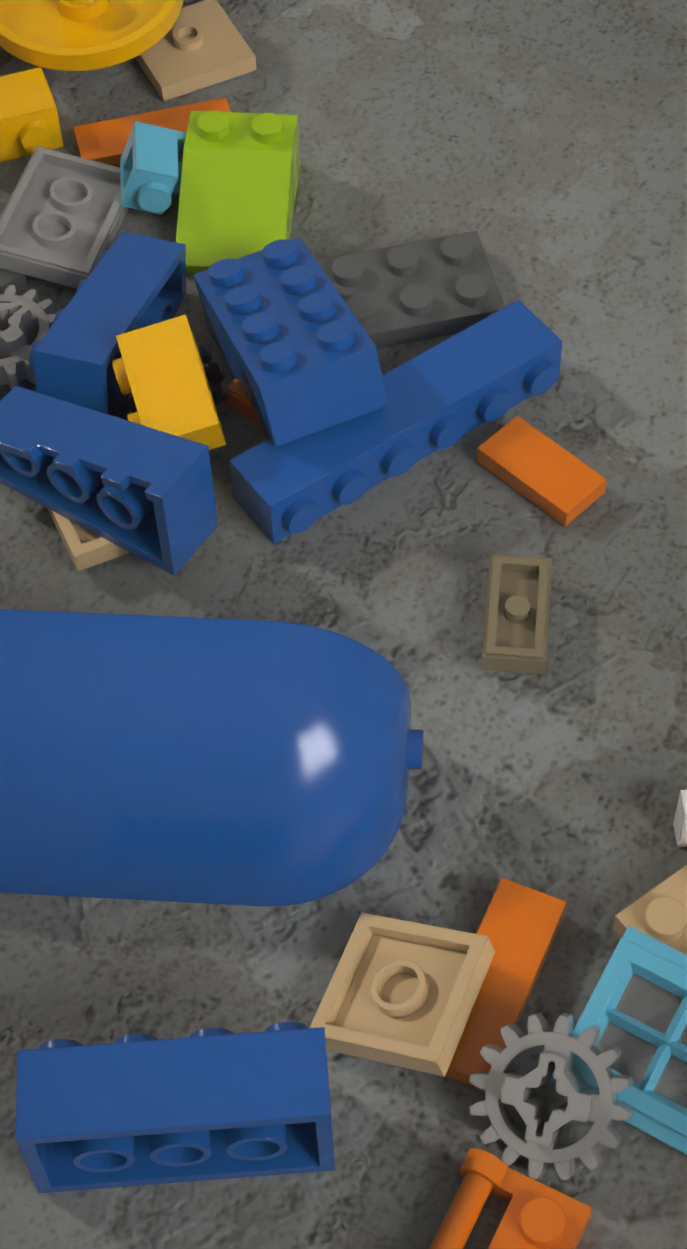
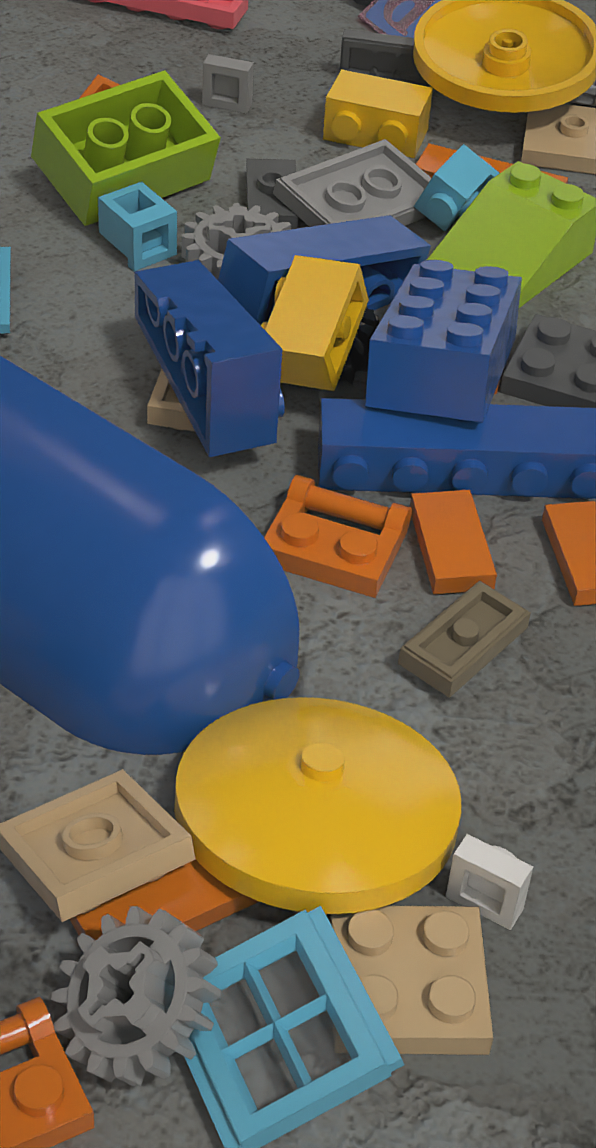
camera: 30 degrees right, 10 degrees down
none -> yellow dish [174,697,461,914]
none -> orange plate [264,474,412,598]
none -> orange tile [410,490,497,594]

